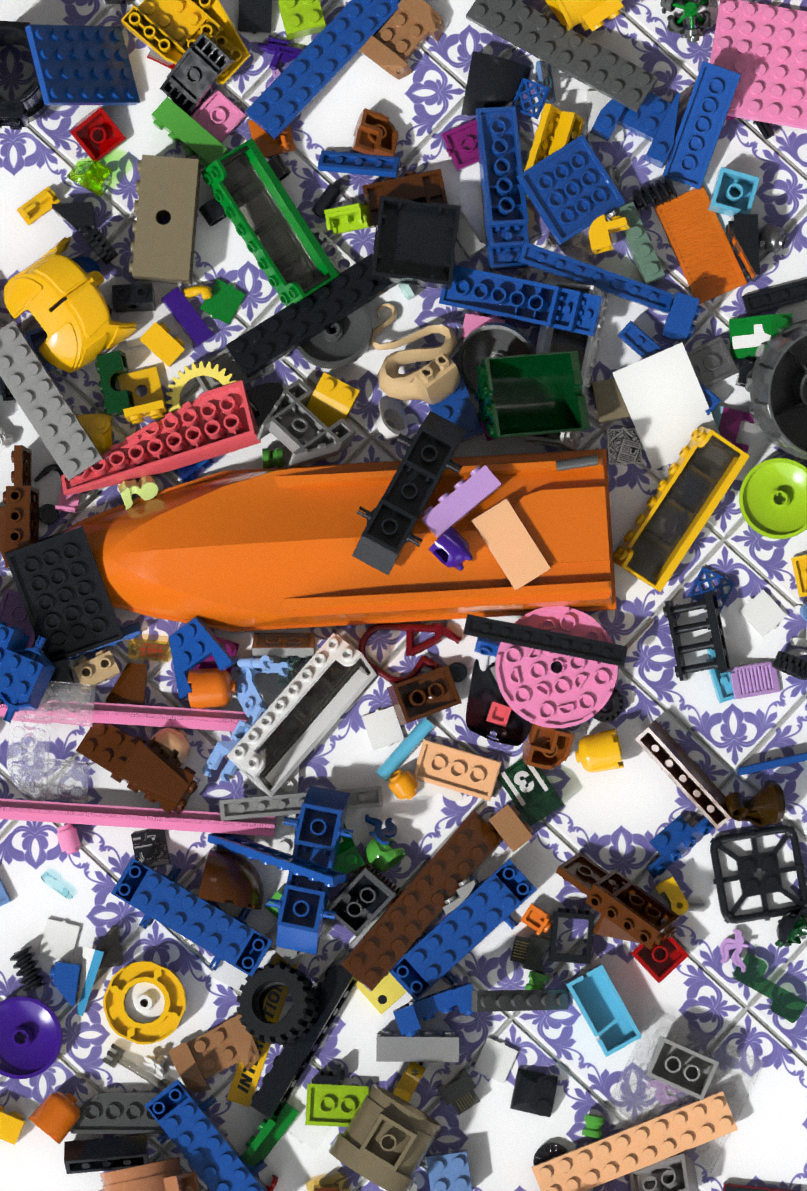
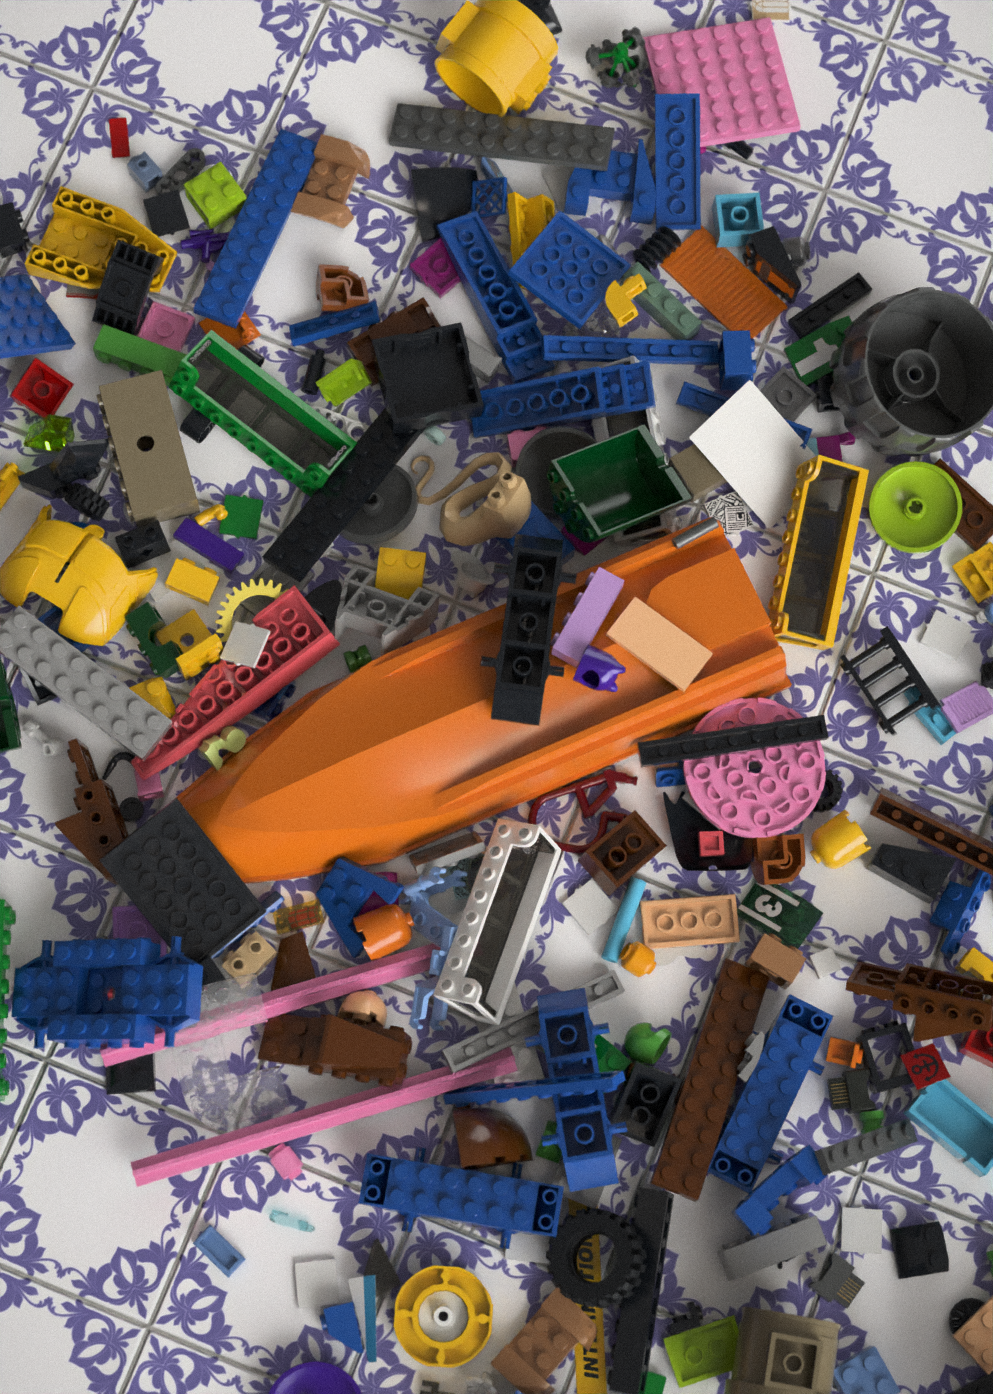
camera: 25 degrees left, 10 degrees down
black piece [10,946,48,991] -> none
piece [131,829,170,869] -> none
light yellow tile [356,972,407,1015] -> none
blue piece [365,814,397,845] -> none
yellow leg [392,1062,426,1103] -> none
black plate [449,662,467,683] -> none
blue window [688,567,735,613] -> none
none -> black slope [49,439,109,483]
none -> white piece [220,621,271,668]
none -> white tile [809,947,841,979]
none -> black wedge [866,843,956,904]
none -> red sticker [900,1043,951,1090]

